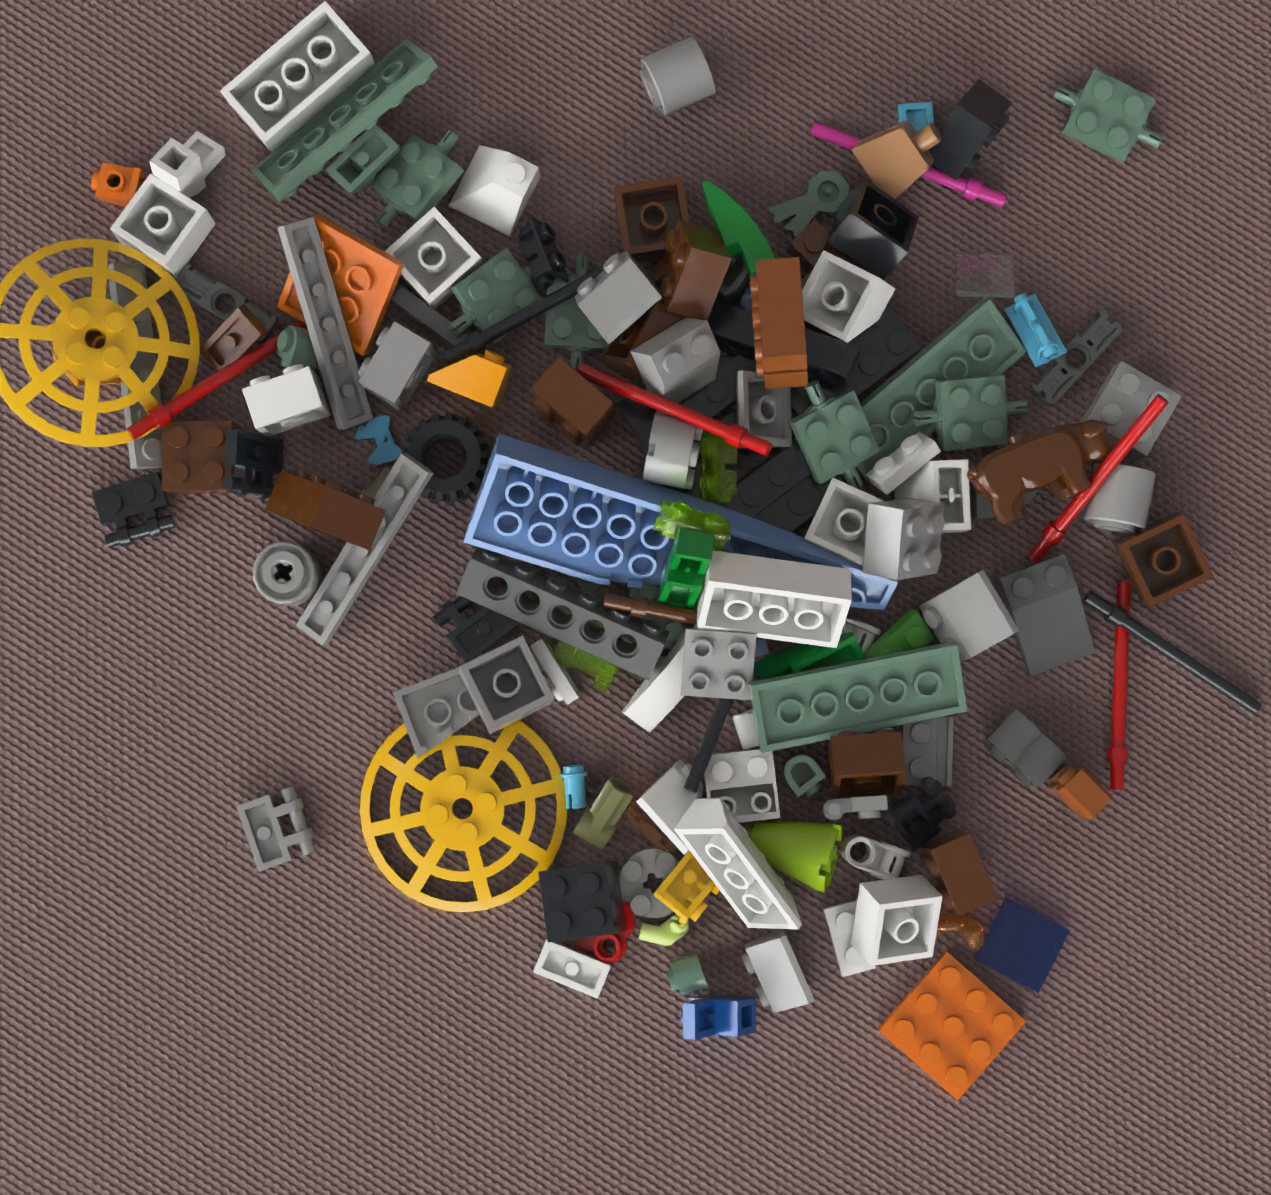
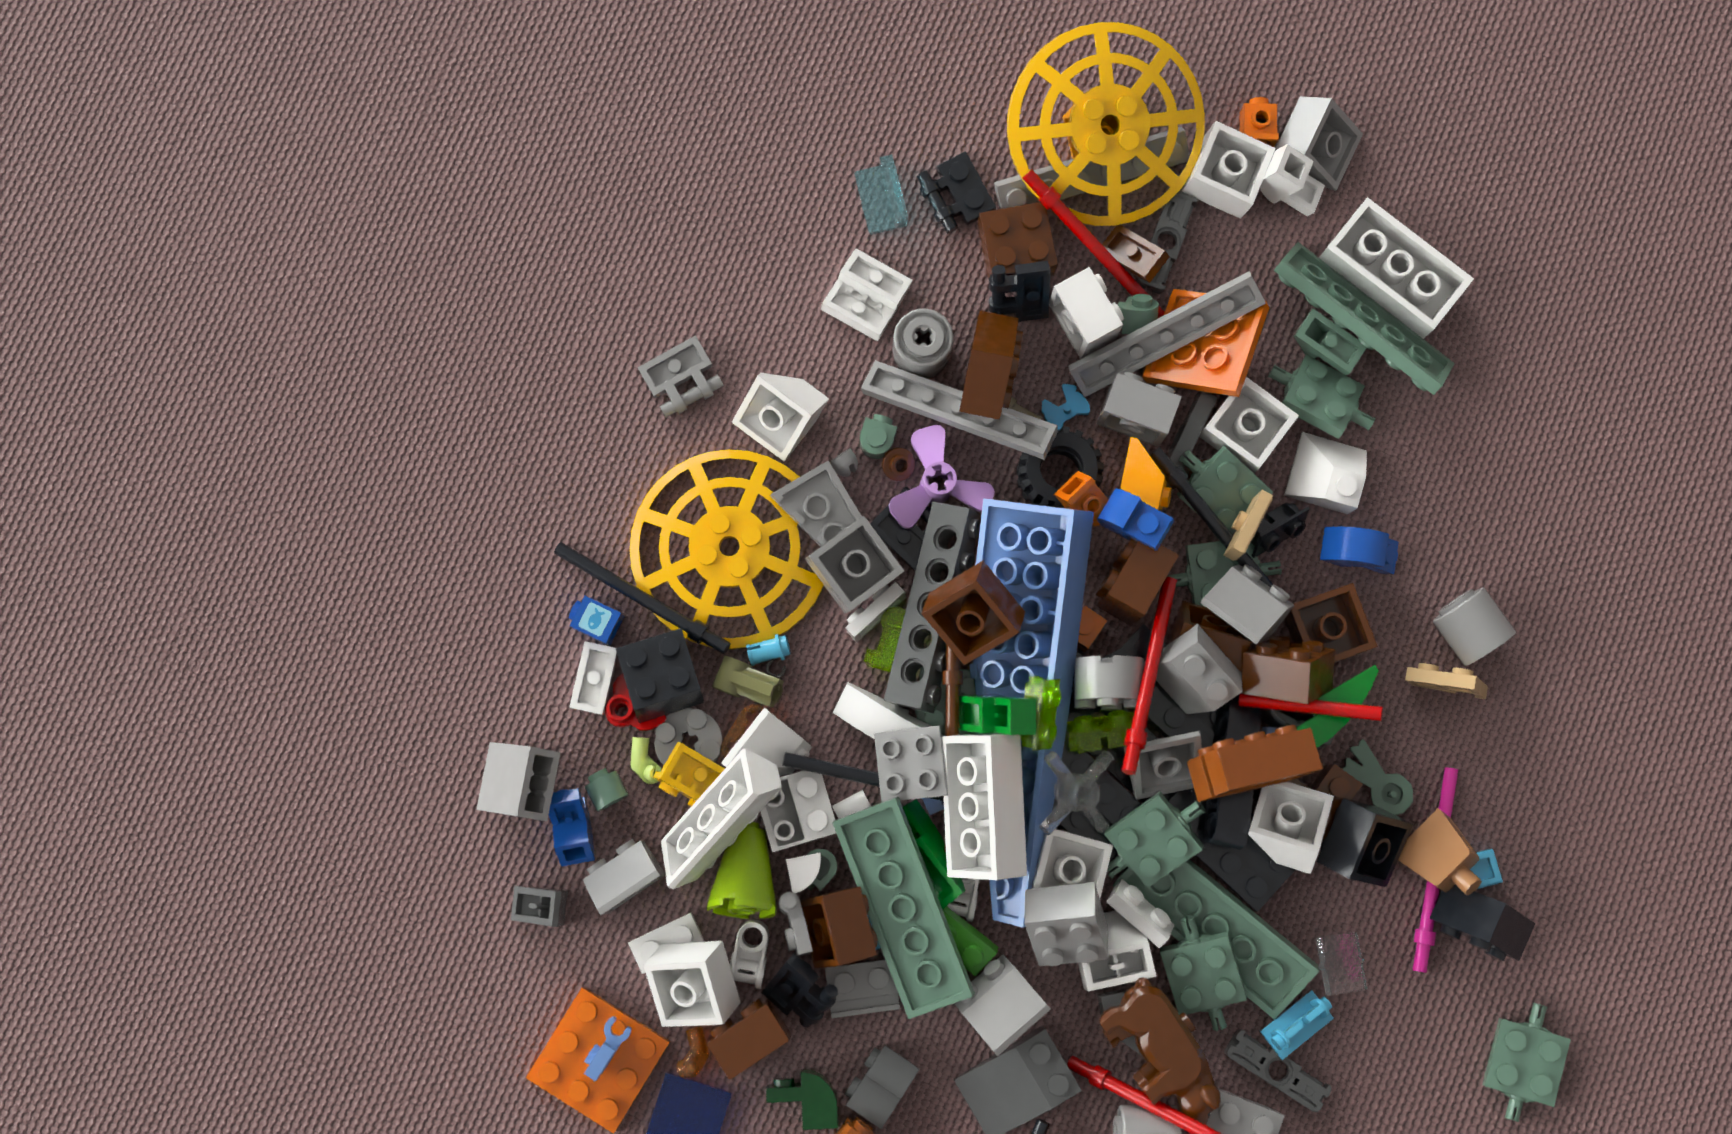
camera: 75 degrees right, 5 degrees down
none -> brick [476,742,561,822]
none -> dark grey slope [511,886,568,927]
none -> black bar [554,542,731,655]
none -> brick [568,596,625,646]
none -> medium blue plate [584,1016,632,1081]
none -> white slope [732,373,829,461]
none -> dark green brick [766,1069,838,1130]
none -> white tile [786,853,821,893]
none -> white slope [821,248,913,341]
none -> light grey hinge [830,448,858,477]
none -> clear light blue panel [854,154,908,235]
none -> sand green plate [860,414,898,459]
none -> reddish brown plate [882,447,915,481]
none -> lavender piece [889,425,995,529]
none -> reddish brown brick [921,560,1025,665]
none -> clear bar [1039,750,1114,835]
none -> orange brick [1054,471,1109,527]
none -> orange brick [1077,606,1107,652]
none -> blue brick [1097,488,1174,551]
none -> tan plate [1224,490,1273,561]
none -> red bar [1239,693,1383,721]
none -> light grey slope [1275,96,1363,190]
none -> blue brick [1320,527,1399,574]
none -> tan wing [1405,663,1488,700]

